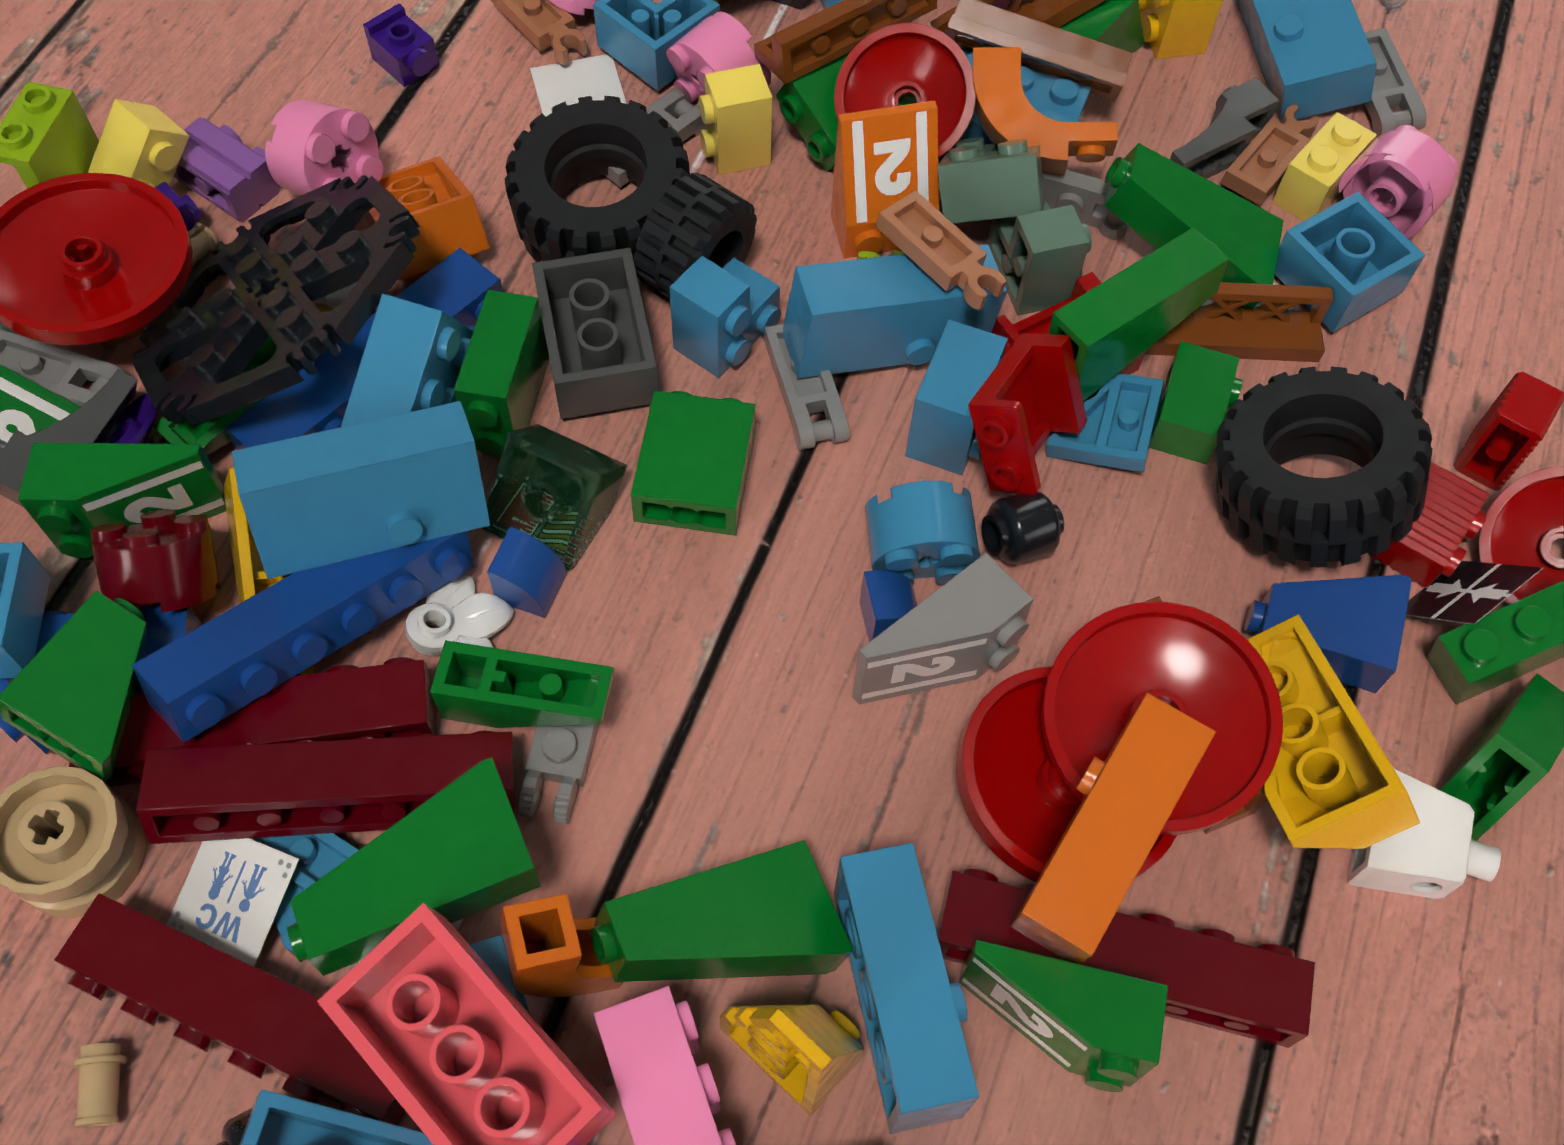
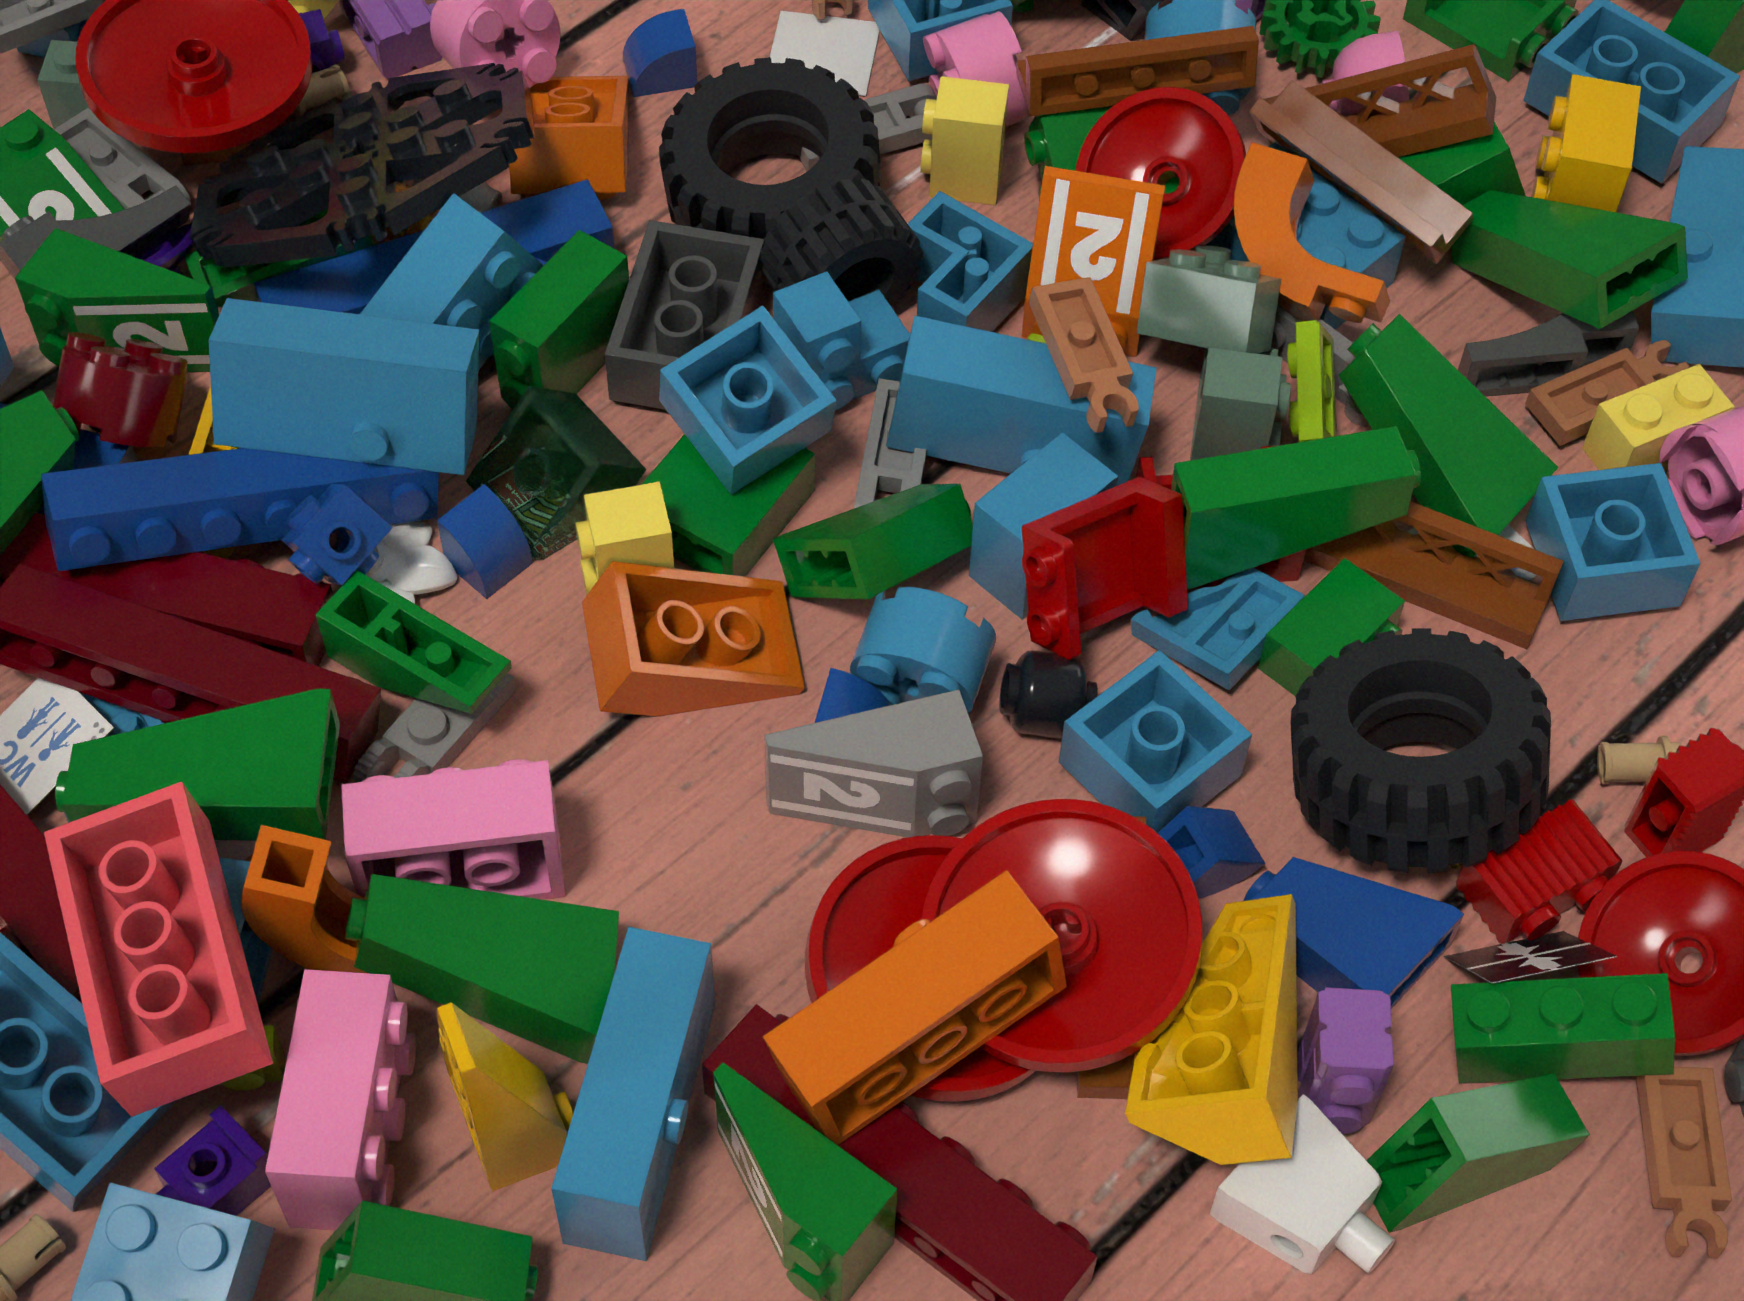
camera: 25 degrees right, 5 degrees down
none -> blue brick [282,483,393,585]
none -> bright pink brick [341,759,566,900]
none -> light yellow brick [575,482,674,596]
none -> orange slope [582,561,805,716]
none -> blue brick [623,9,697,97]
none -> dark azure brick [659,306,837,495]
none -> green slope [773,484,973,599]
none -> dark azure brick [907,191,1033,332]
none -> dark azure brick [1059,649,1252,833]
none -> blue brick [1158,806,1266,899]
none -> lime hinge [1287,320,1336,442]
none -> medium lavender brick [1297,987,1394,1134]
none -> green slope [1451,190,1688,329]
none -> tan pin [1597,736,1682,784]

